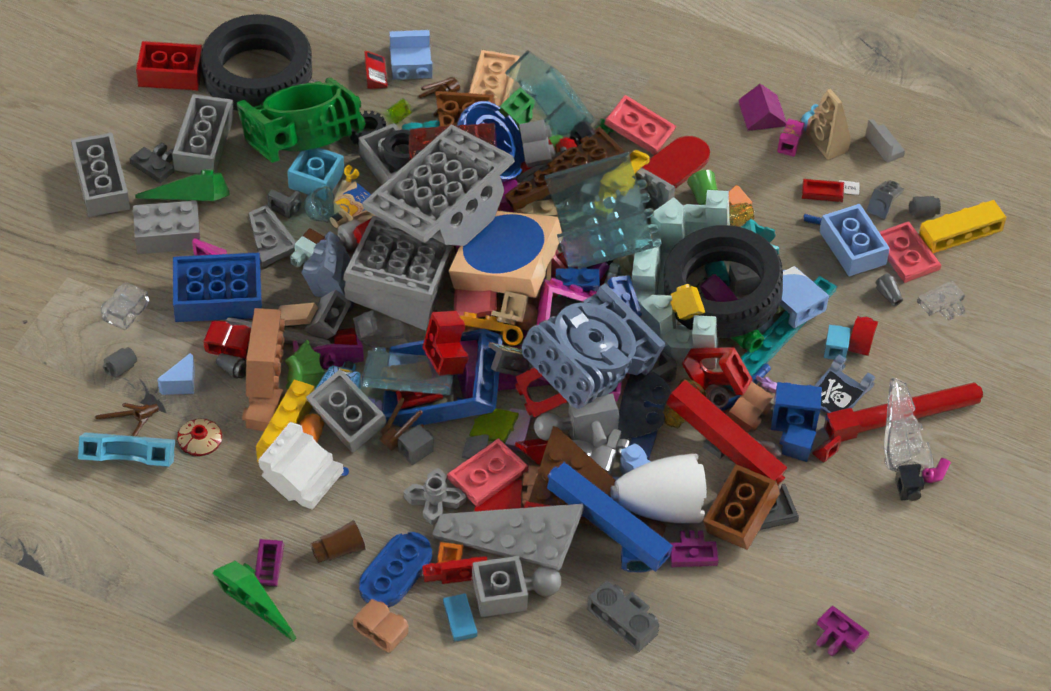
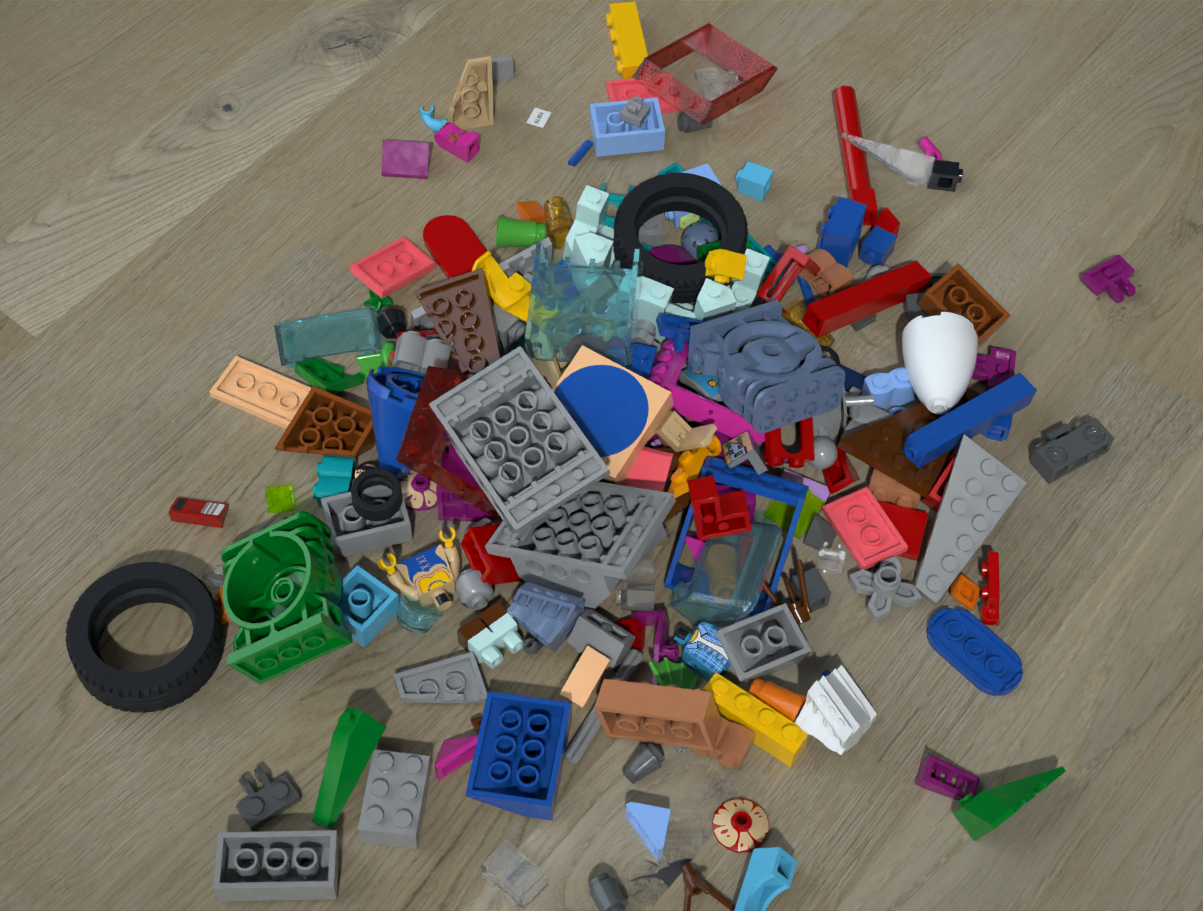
camera: 75 degrees left, 5 degrees up
red brick [136,41,202,91] -> none
light grey brick [172,94,234,174] -> none
red brick [203,321,251,360] -> none
dark grey bracket [267,189,302,219] -> none
reddish brown plant [310,520,366,563] -> none
nougat brick [353,599,409,653] -> none
light blue panel [390,30,432,80] -> none
reddish brown plant [418,77,460,117] -> none
dark azure tile [443,593,477,642] -> none
light grey brick [472,556,561,617] -> none
dark grey cone [706,384,729,408] -> none
red tile [802,179,844,202] -> none
flag [814,355,875,414] -> none
red brick [848,316,878,356] -> none
dark grey bracket [866,180,904,219] -> none
dark grey brick [909,196,941,217] -> none
none -> light grey tile [619,95,651,128]
none -> clear red window [632,23,778,126]
none -> clear tile [816,542,846,575]

